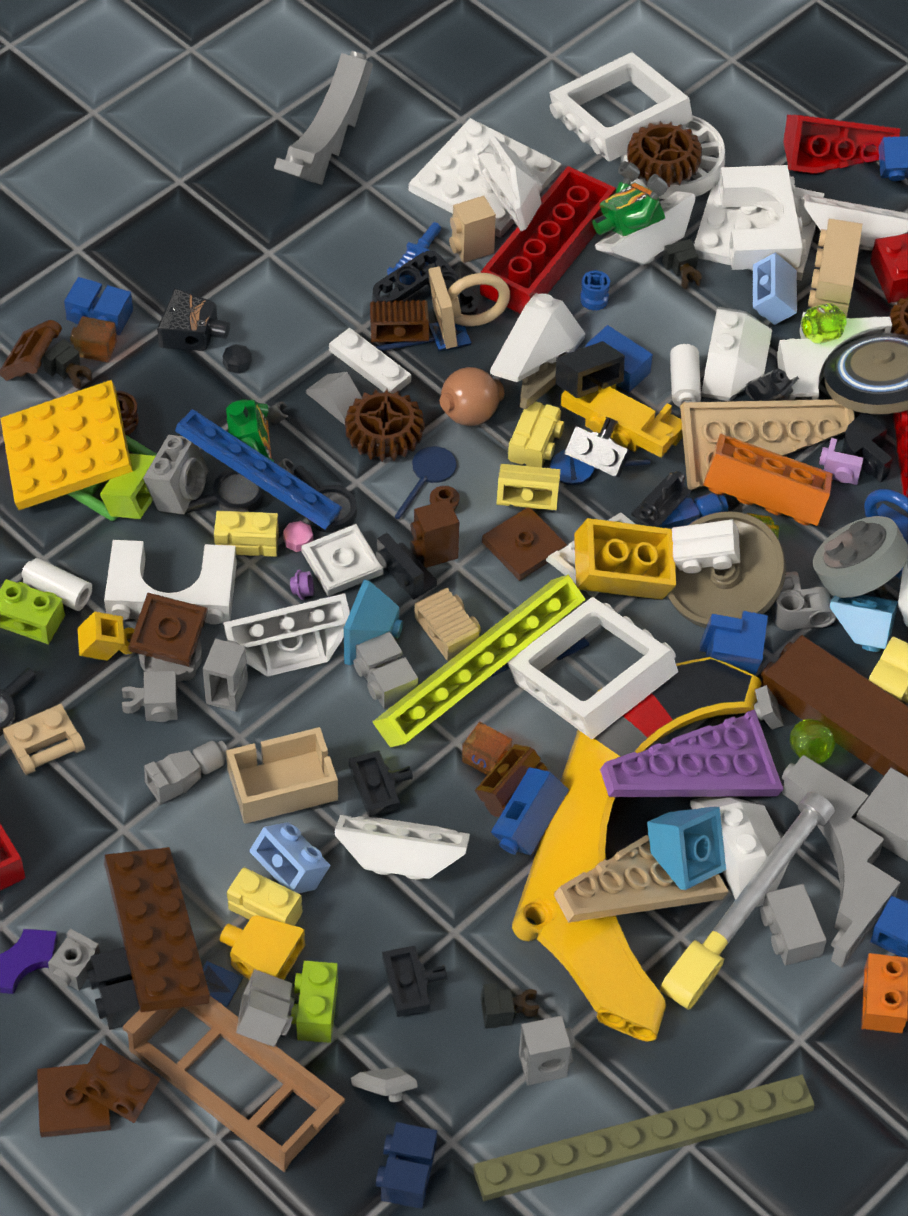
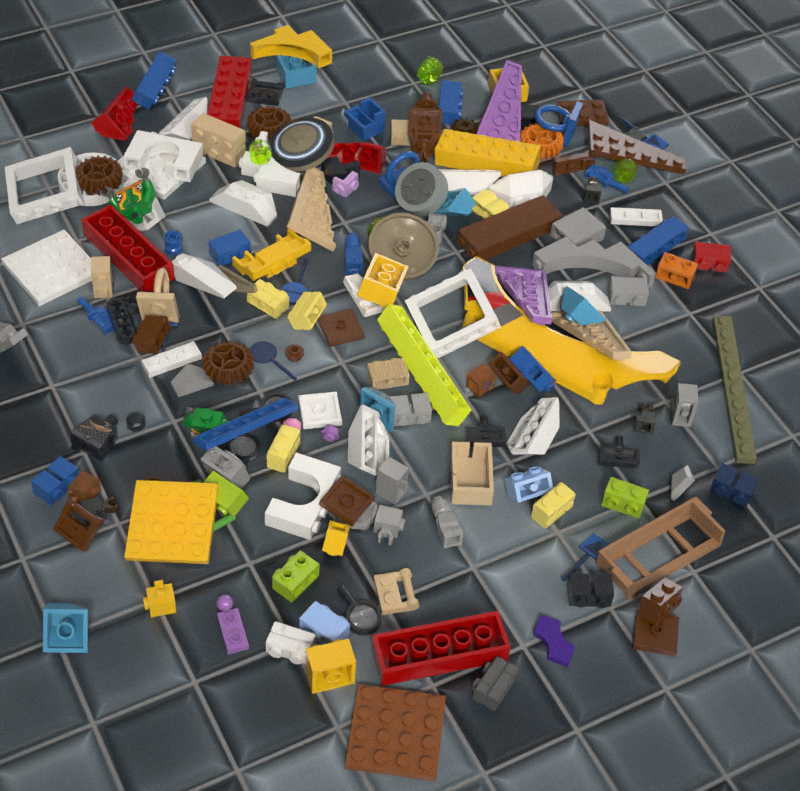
camera: 75 degrees left, 5 degrees down
white brick [22,558,92,611] -> none
light grey brick [48,929,100,991] -> none
reddish brown plate [104,847,210,1012] -> none
yellow torso [220,915,305,980] -> none
light grey piece [236,969,295,1047] -> none
black bracket [376,533,437,600] -> none
reddish brown brick [410,499,460,568] -> none
nougat brick [440,367,504,426] -> none
white wedge [475,136,542,231] -> none
black piece [555,341,625,398] -> none
plate [564,416,631,477] -> none
black hinge [631,471,691,527] -> none
piece [660,791,835,1010] -> none
pearl dark grey piece [662,239,702,290] -> none
white brick [670,344,701,407] -> none
white brick [672,519,740,573] -> none
blue plate [700,611,768,675] -> none
orange slope [703,433,832,526] -> none
black hinge [745,369,799,401] -> none
light blue brick [753,253,797,325] -> none
light grey plate [754,685,784,730] -> none
clear neon green head [789,719,835,764] -> none

